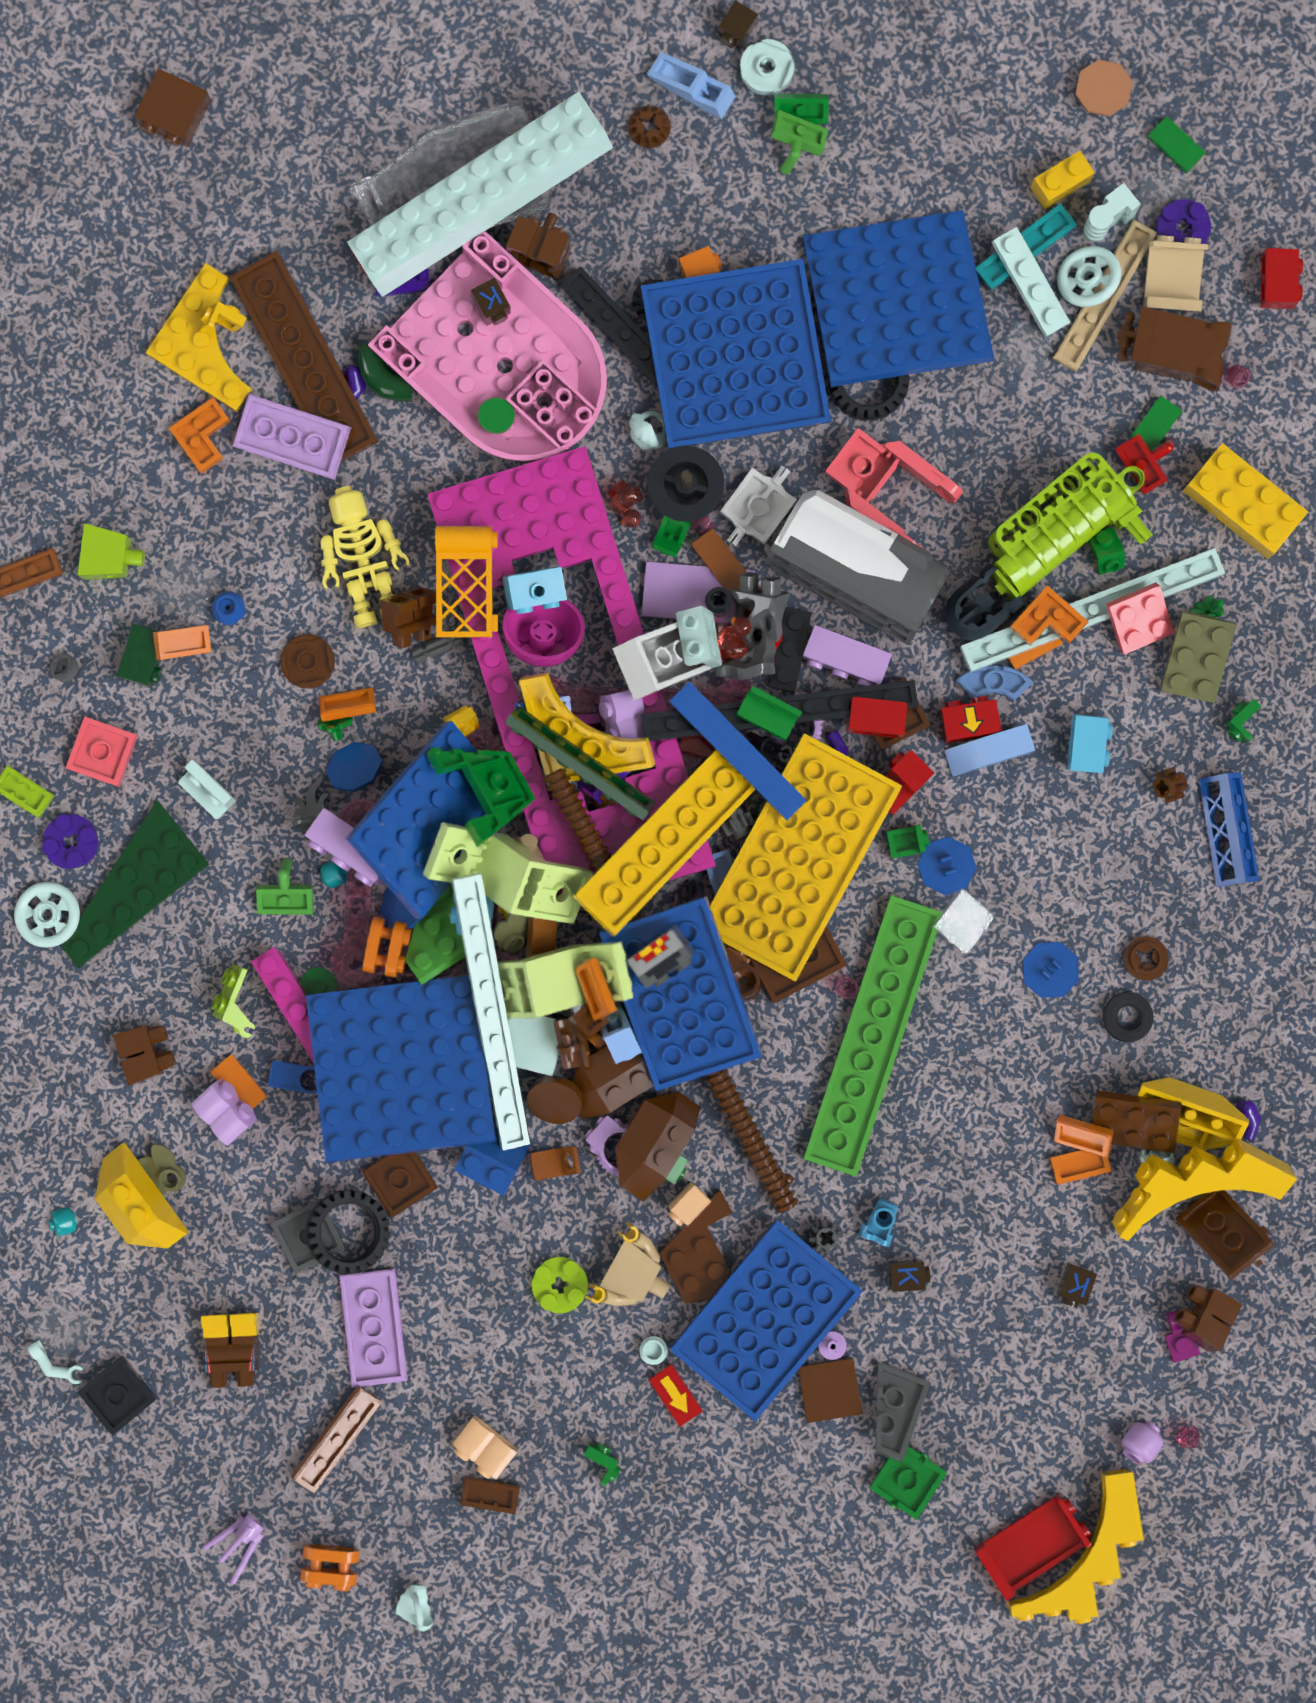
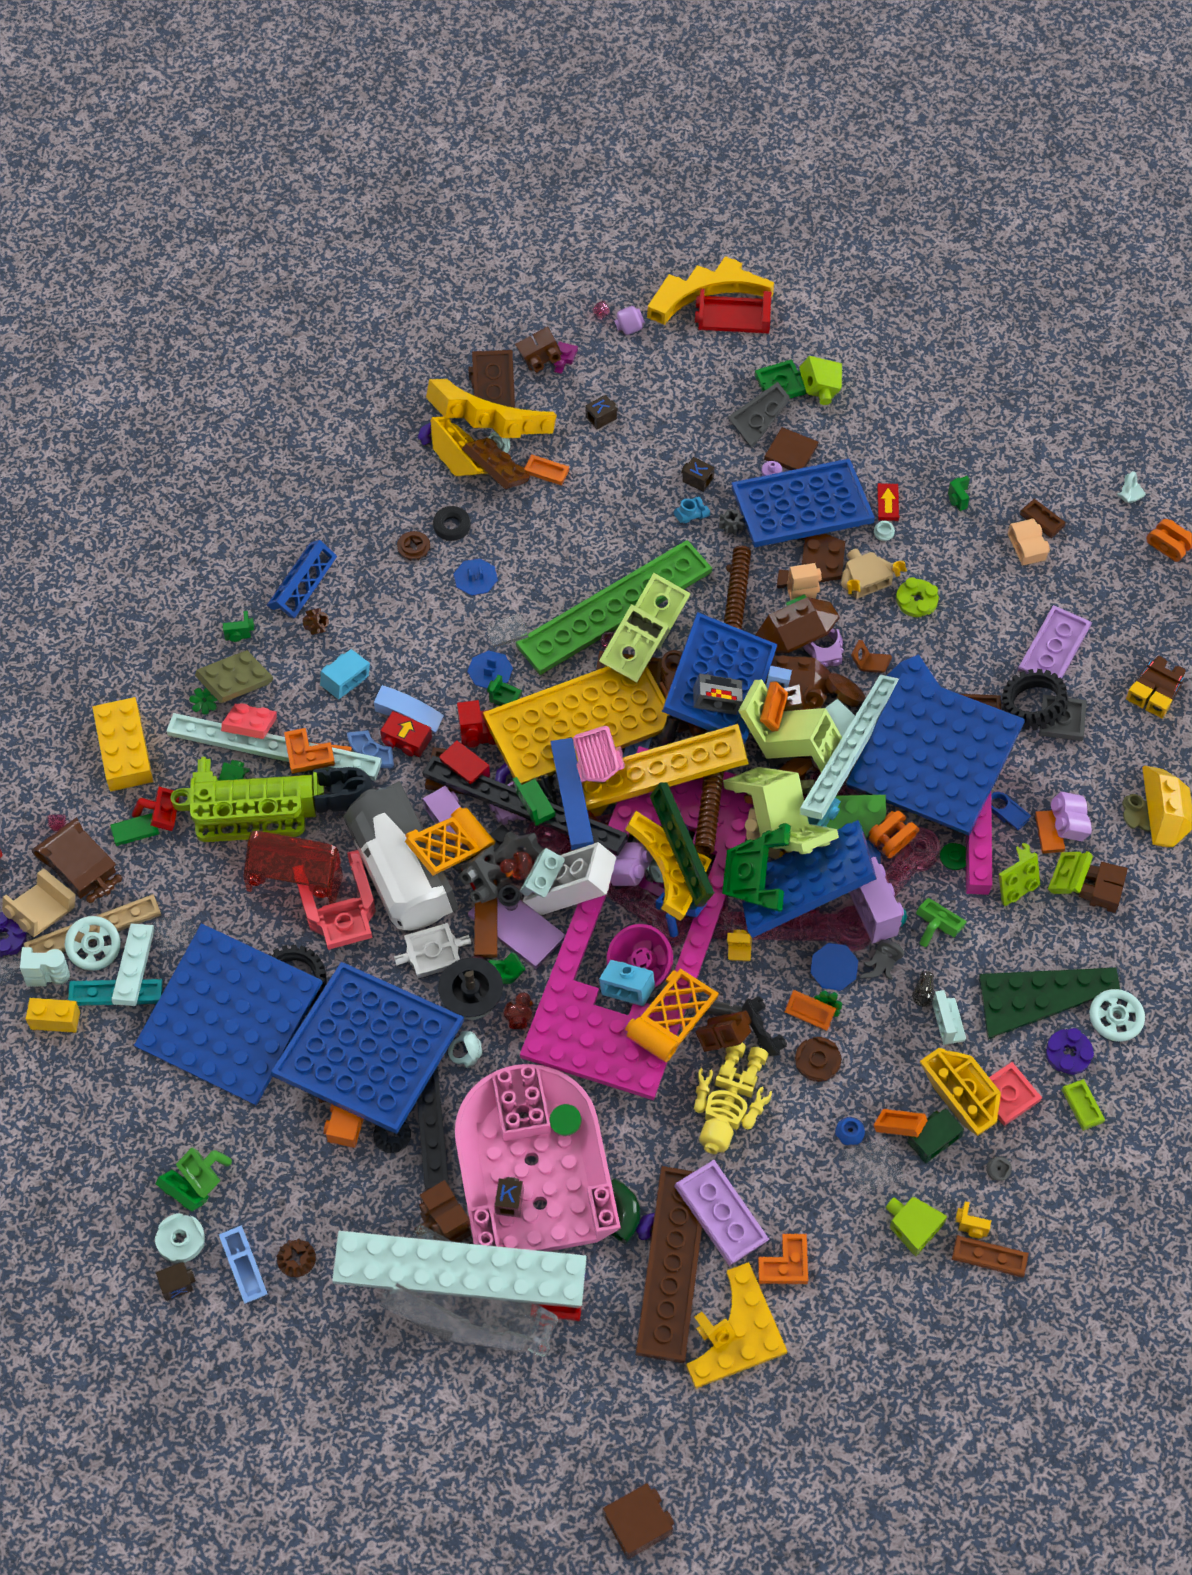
camera: 145 degrees left, 25 degrees down
tile [291,1385,382,1493] -> none
orange tile [1054,1115,1114,1157] -> none
none -> clear red windscreen [243,831,343,904]
none -> light orange piece [404,807,495,876]
none -> bright pink piece [573,726,625,782]
none -> yellowish green bracket [599,573,691,683]
none -> black piece [741,996,787,1056]
none -> lime torso [799,356,842,405]
none -> clear smoke cone [912,971,935,1007]
none -> yellow wedge [920,1048,1001,1136]
none -> yellow bracket [955,1201,991,1238]
none -> lime plate [1048,851,1093,894]

